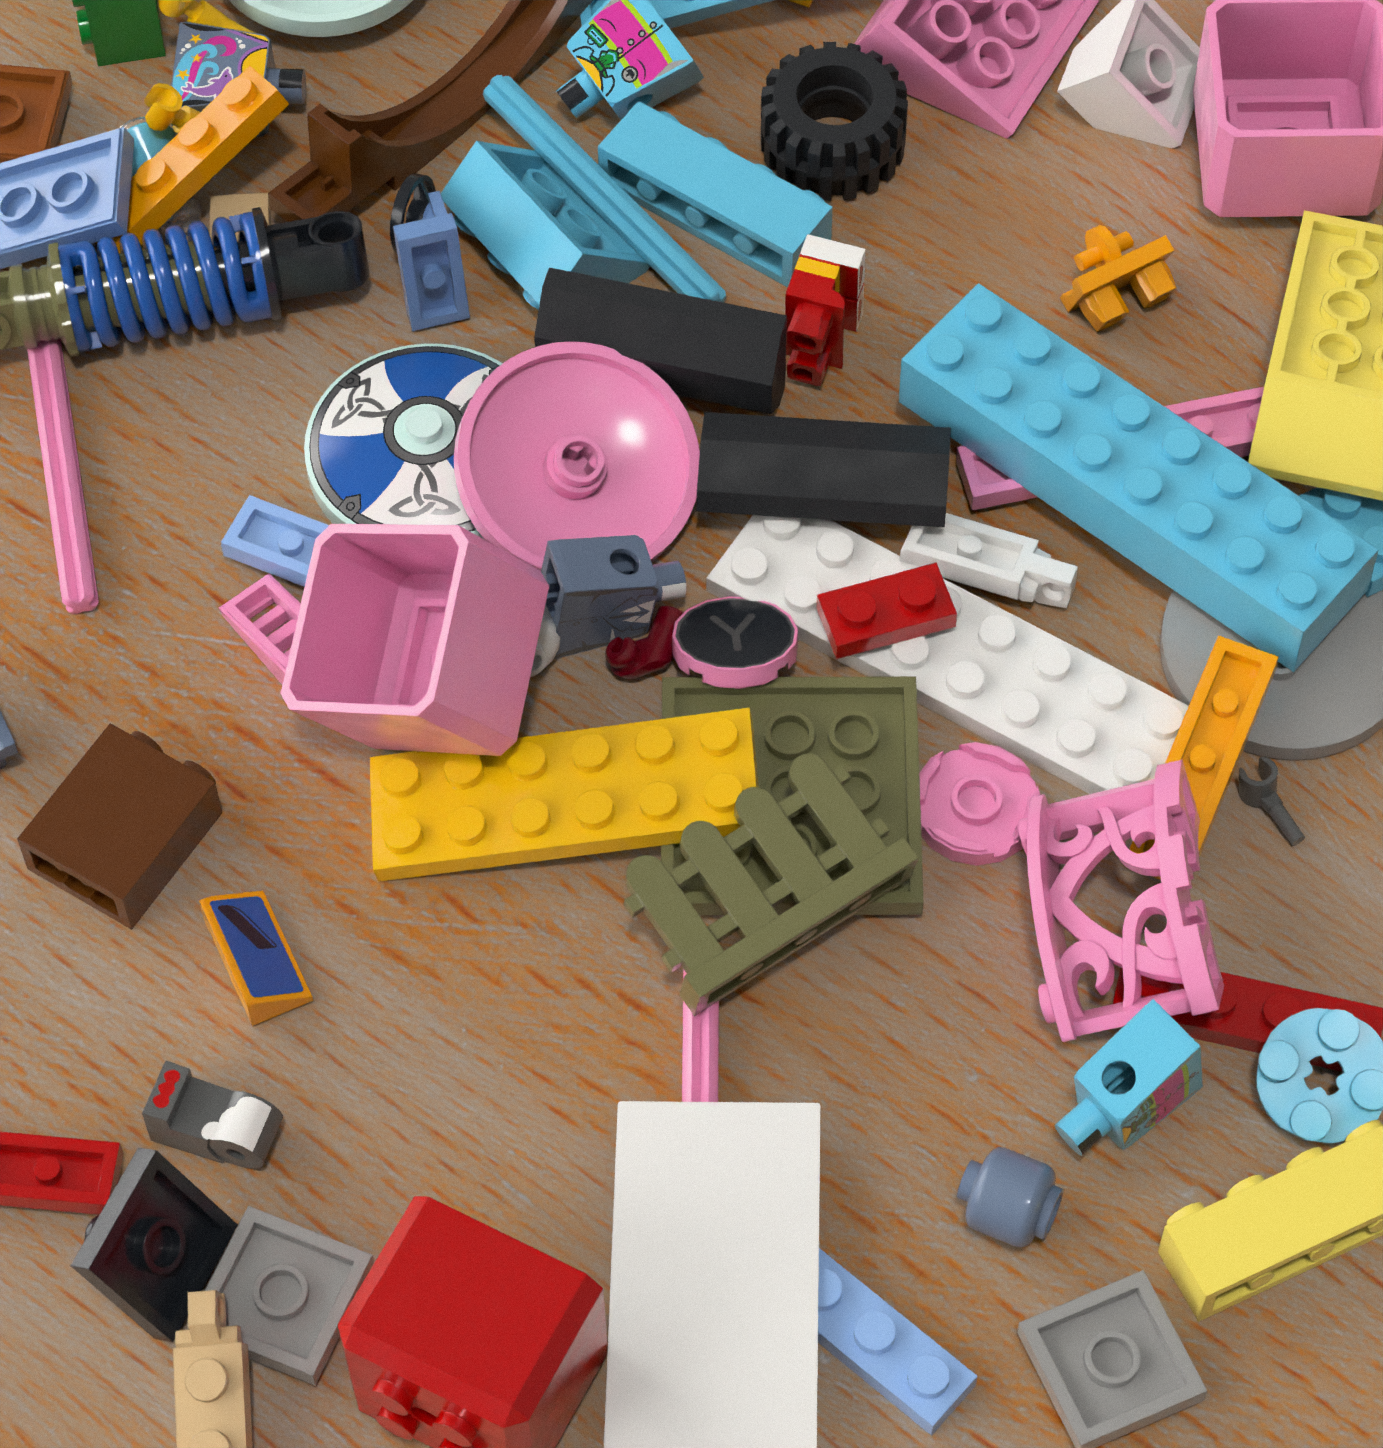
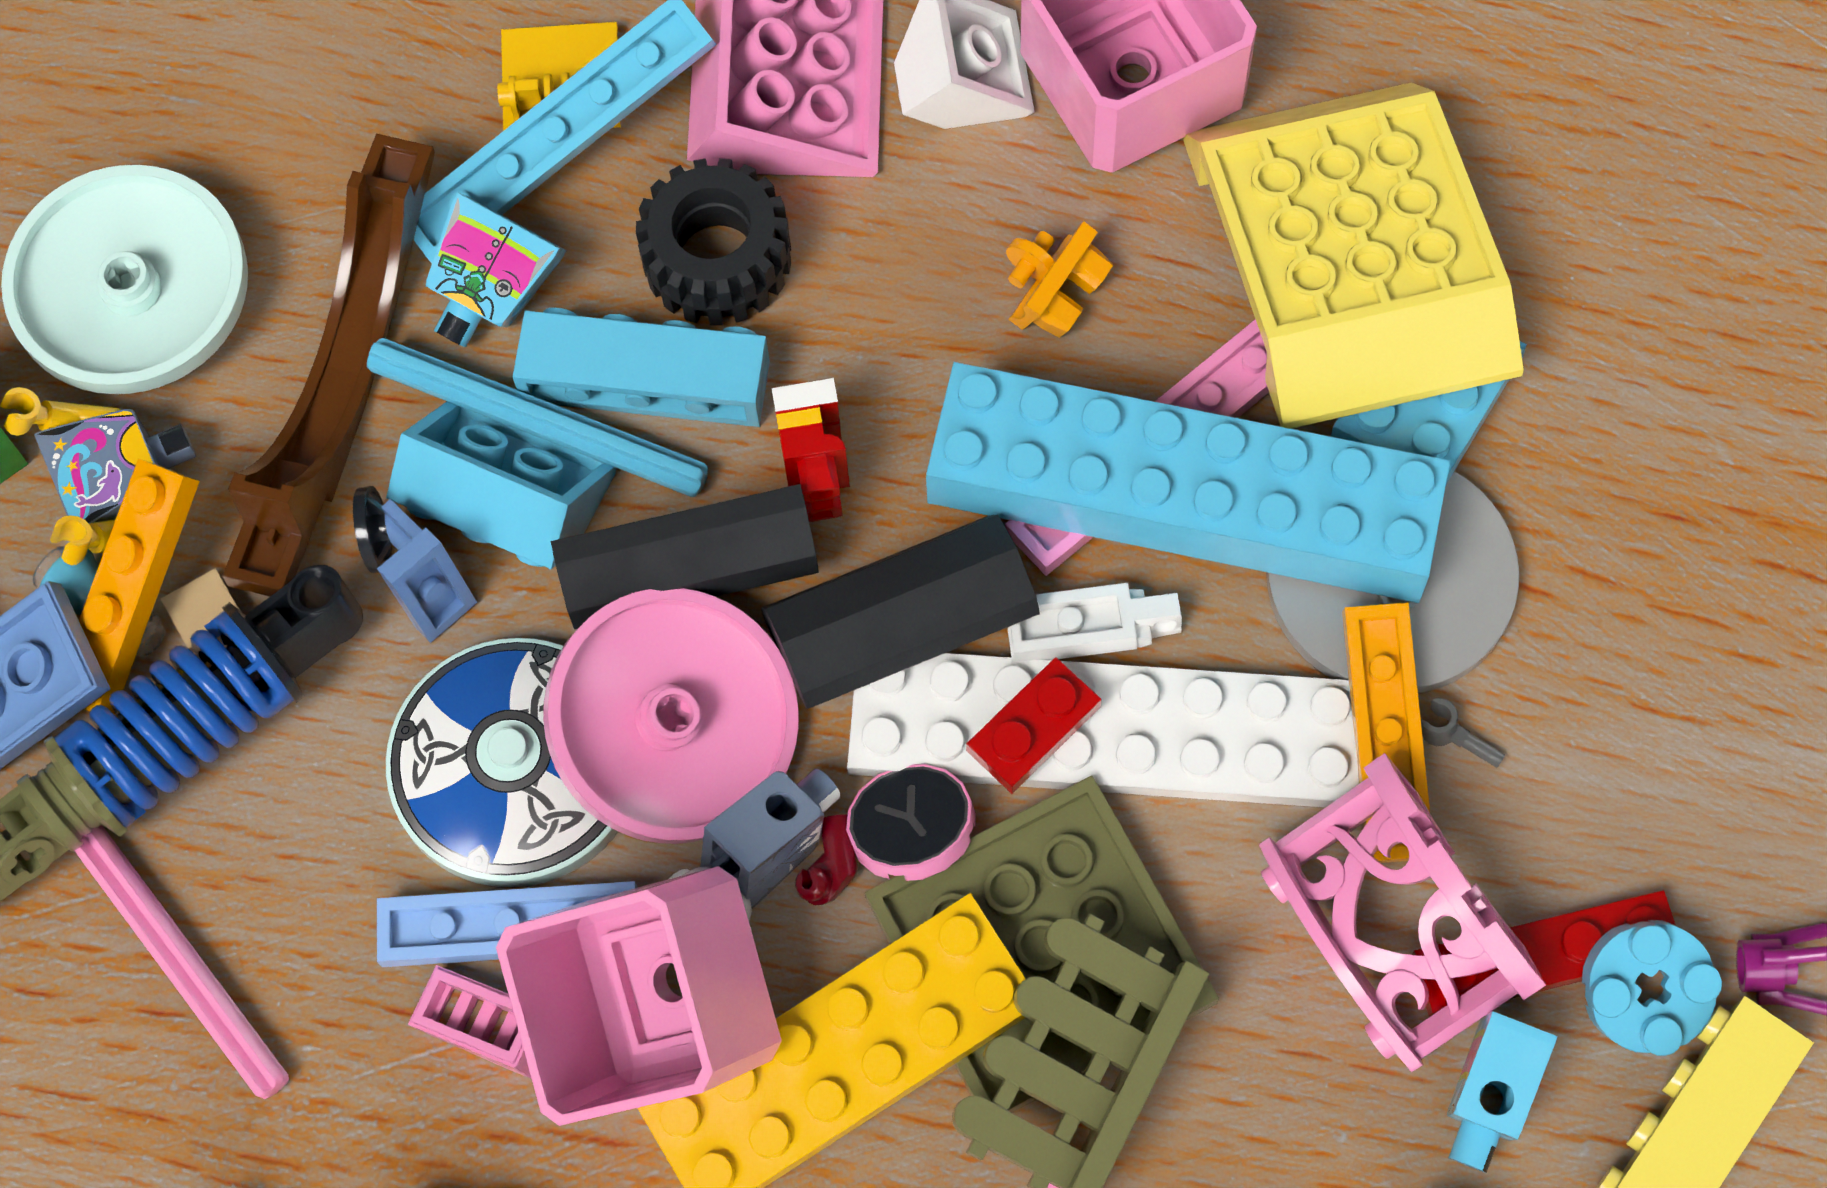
camera: 25 degrees left, 10 degrees up
bright pink tile [919,742,1040,866] -> none

